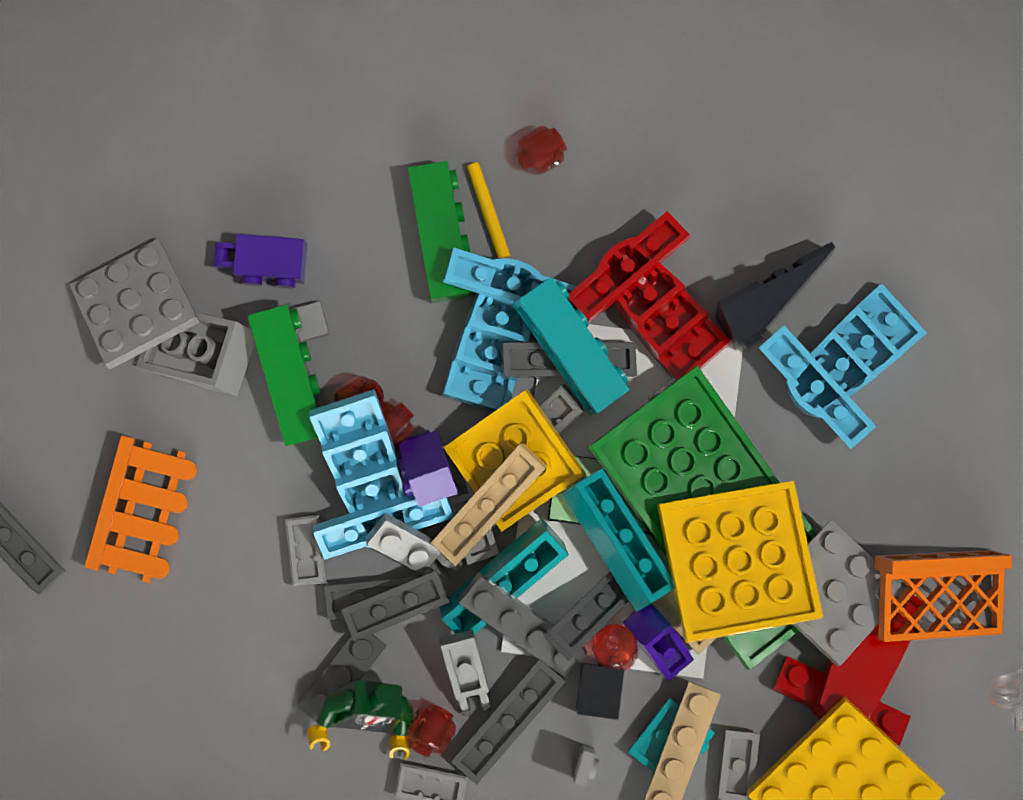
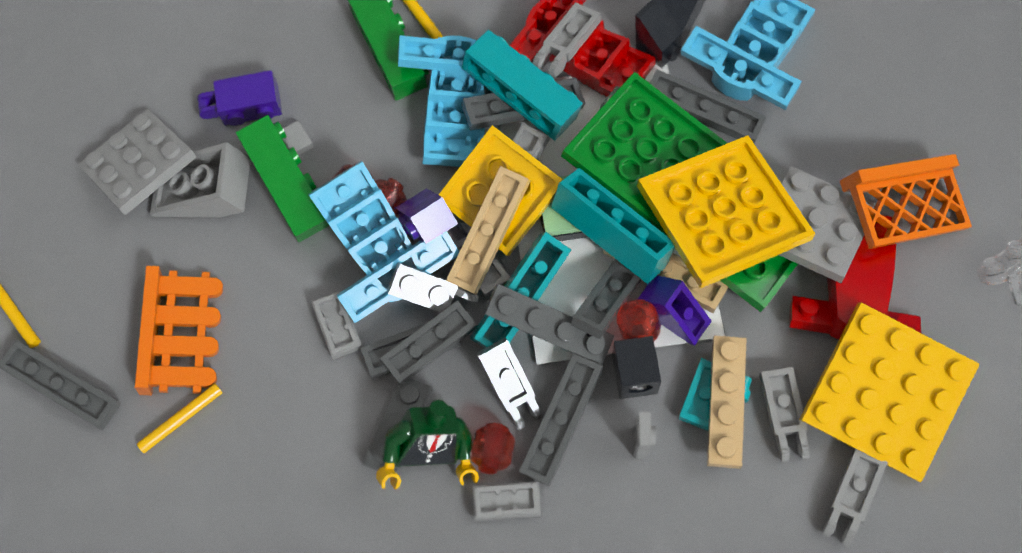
camera: 15 degrees left, 15 degrees down
none -> yellow bar [136,383,223,454]
none -> light grey hinge [533,2,601,78]
none -> dark grey plate [650,69,766,143]

